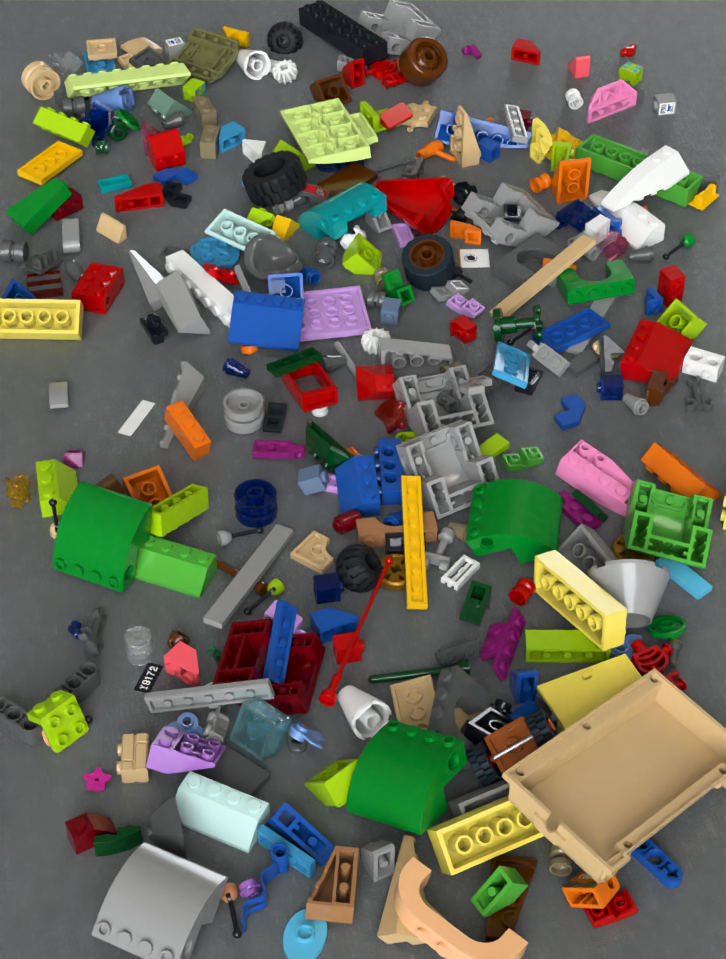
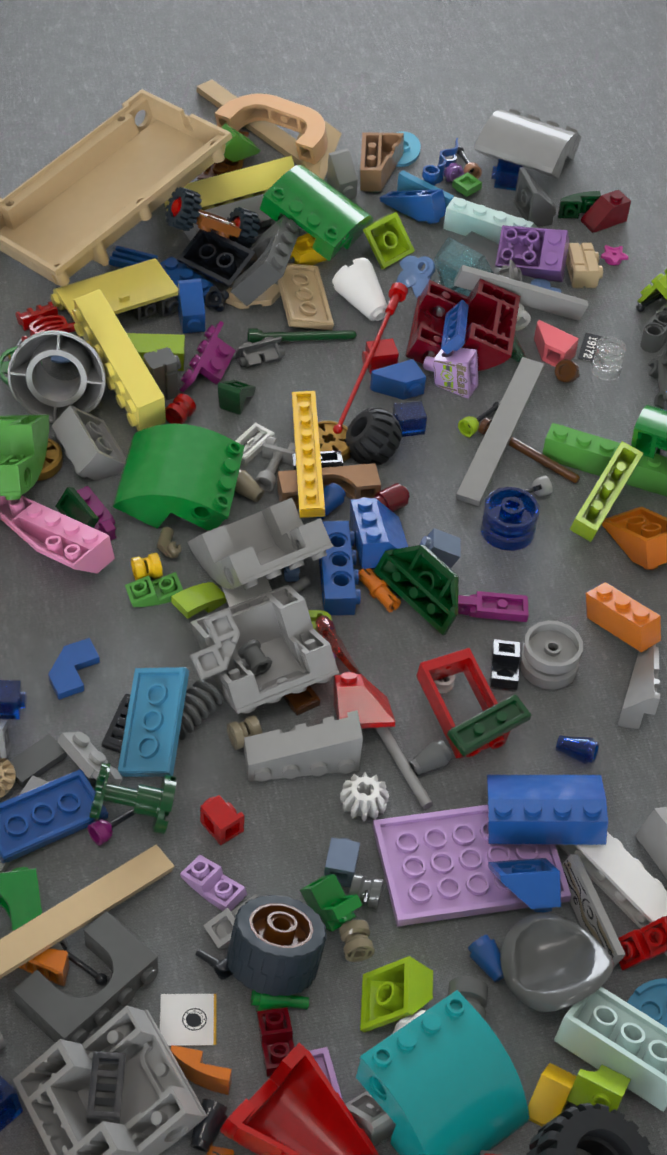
camera: 175 degrees right, 5 degrees up
tan tile [290,530,334,575] -> none
none -> yellow wheel [131,552,163,581]
none -> dark grey brick [143,347,181,400]
none -> bright green plate [452,172,482,197]

